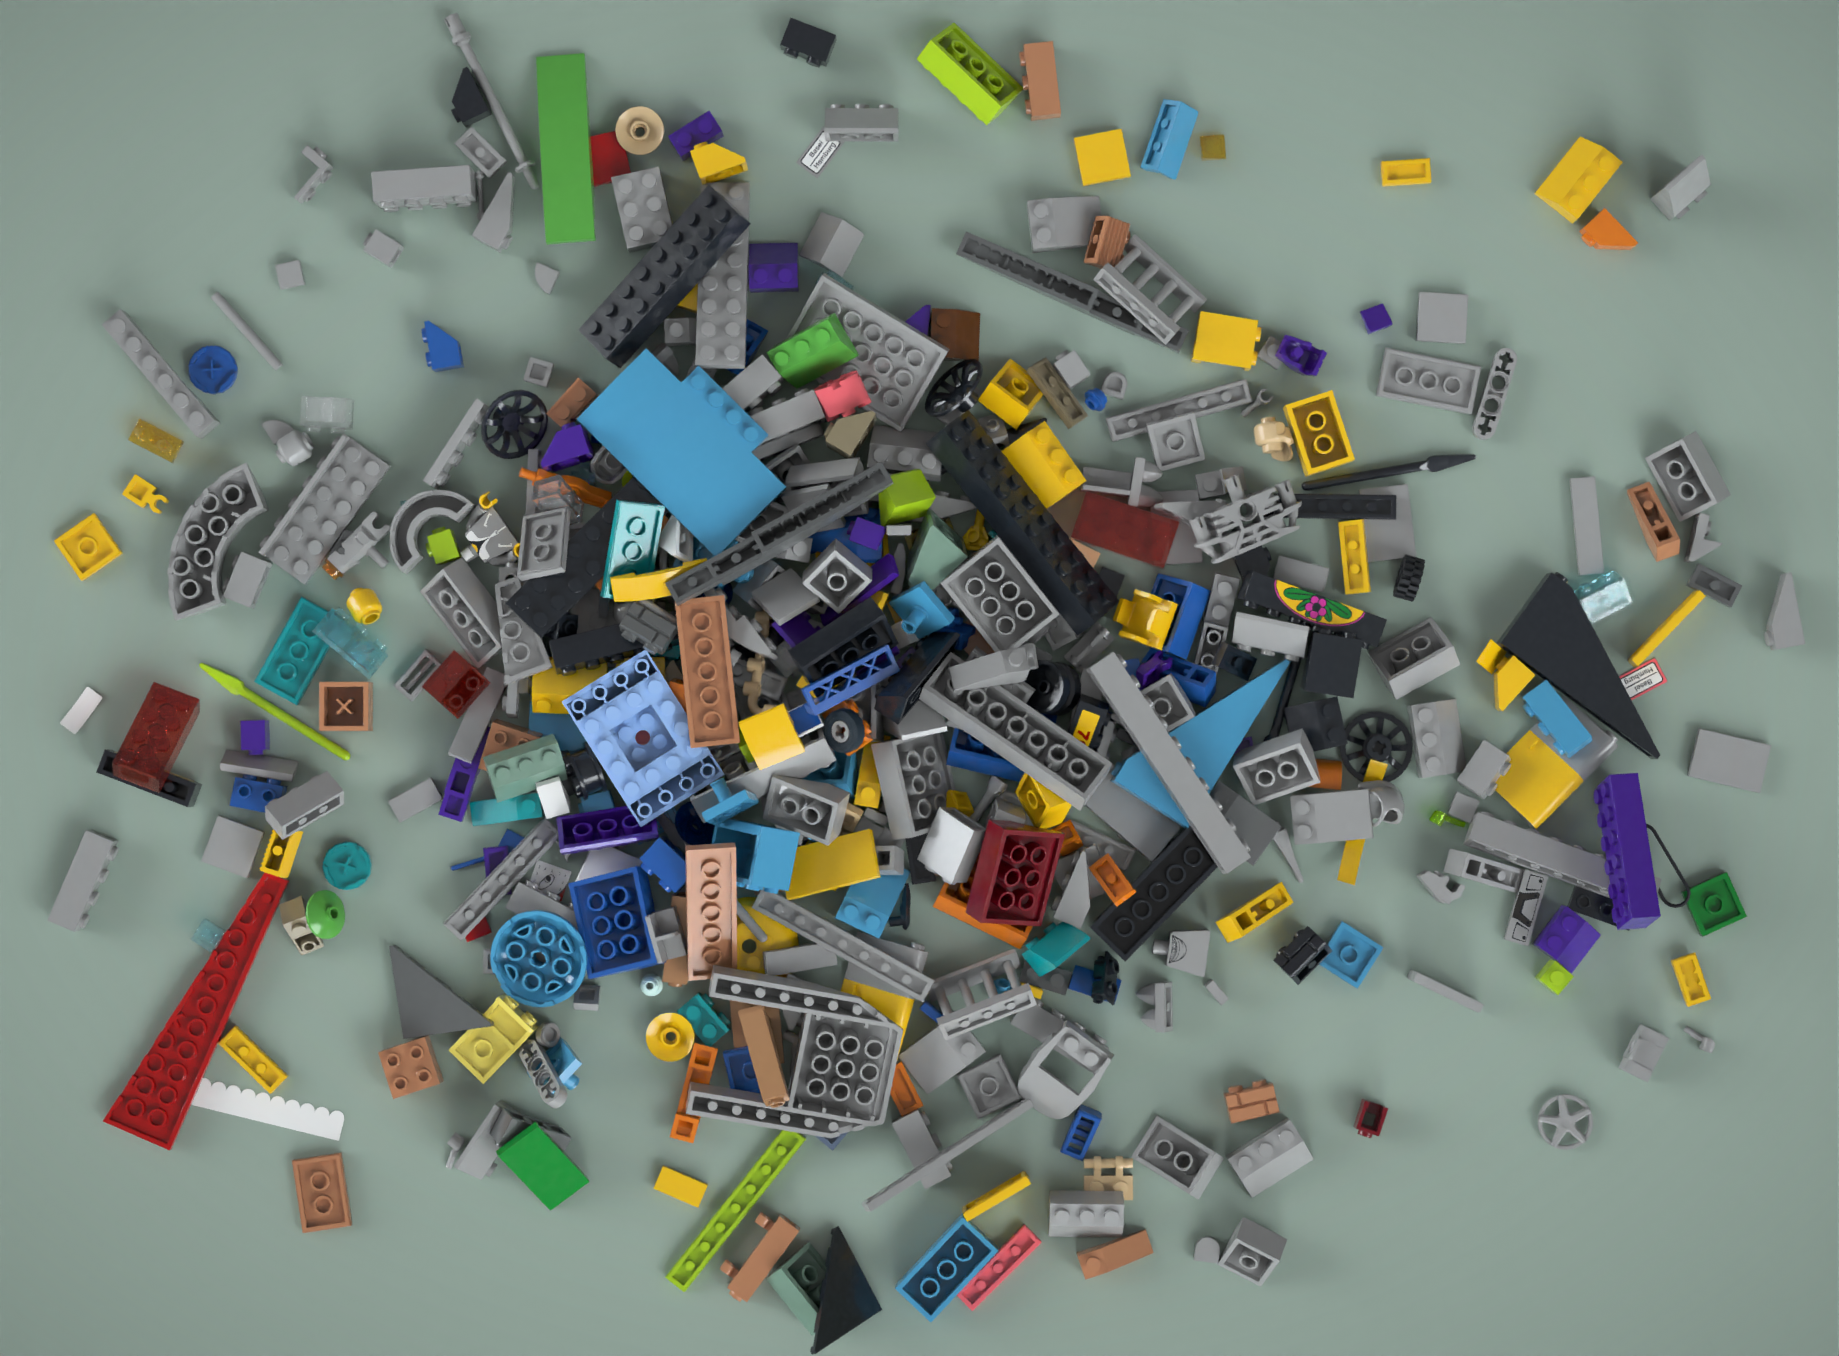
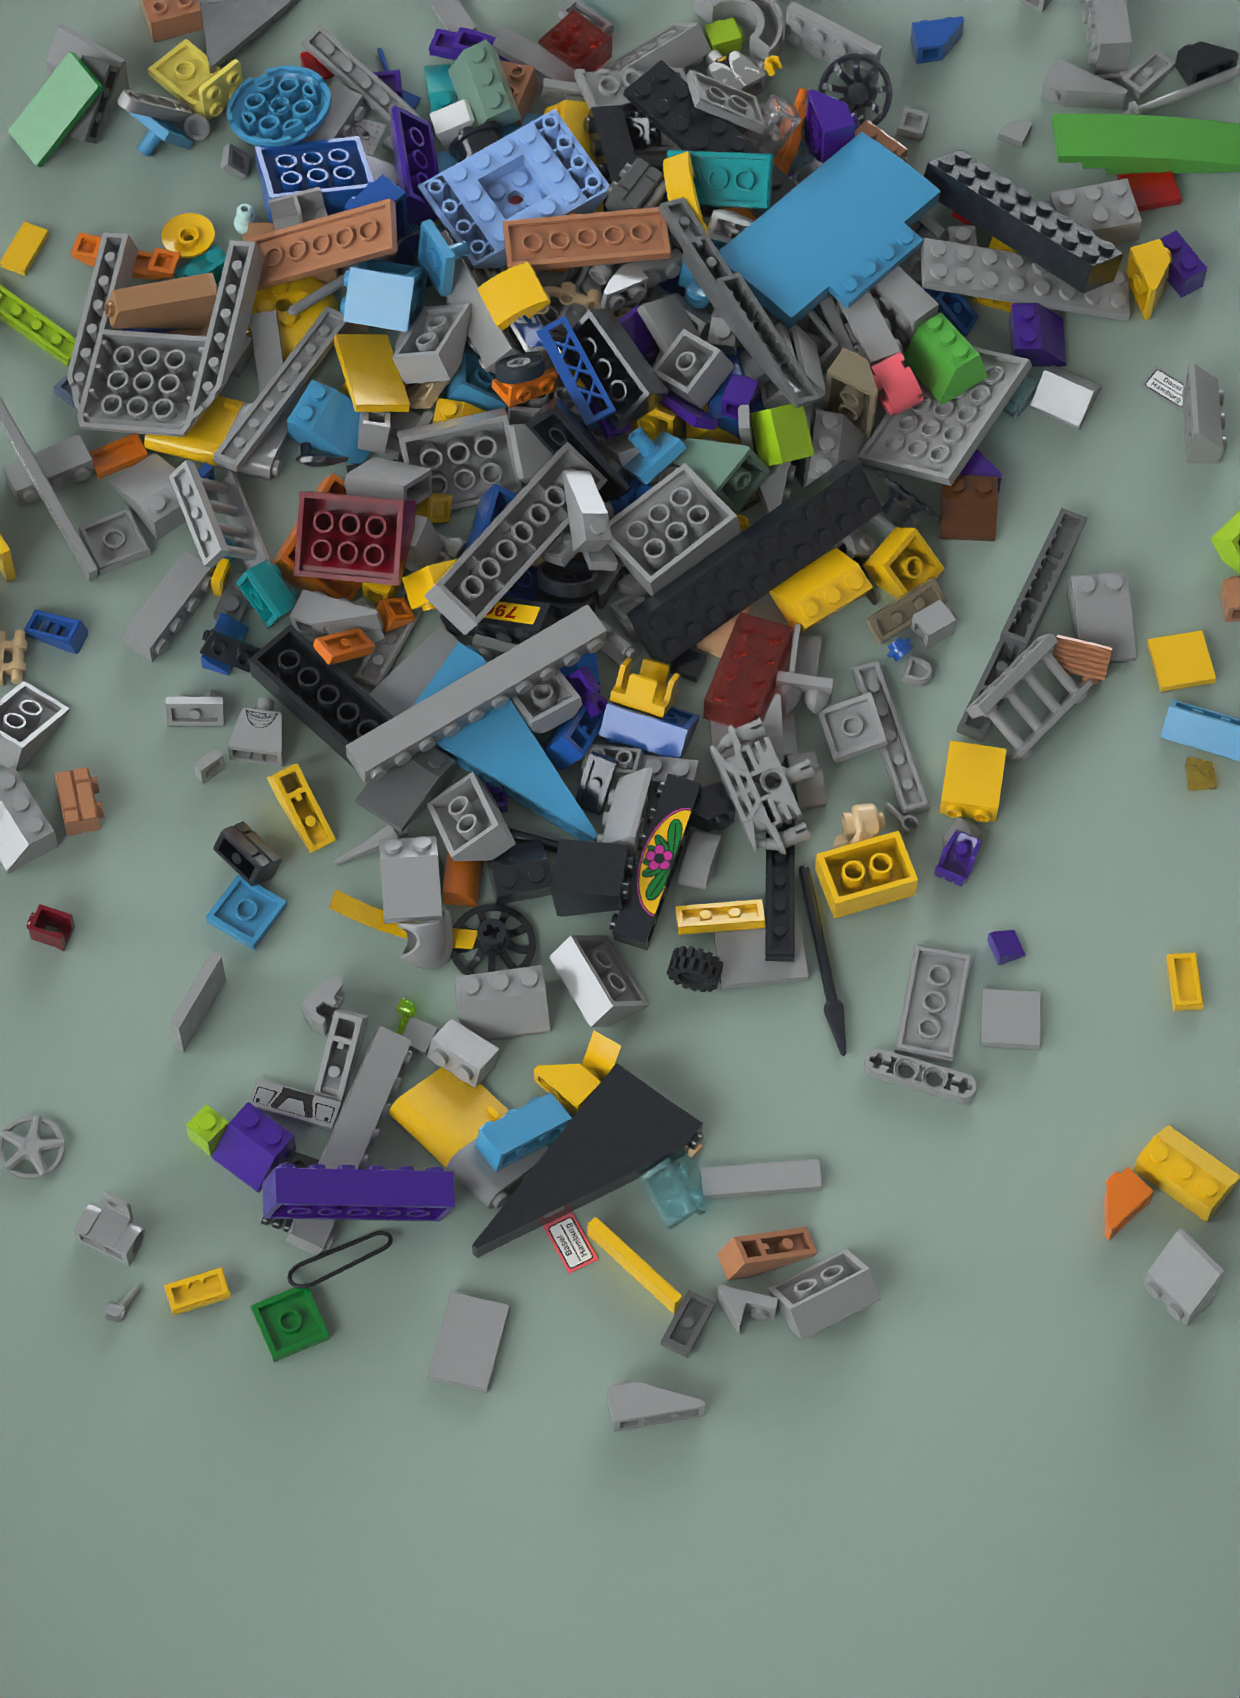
camera: 90 degrees right, 25 degrees down
tan dish [615,106,664,155] -> none
light grey slope [1018,1020,1114,1119] -> none

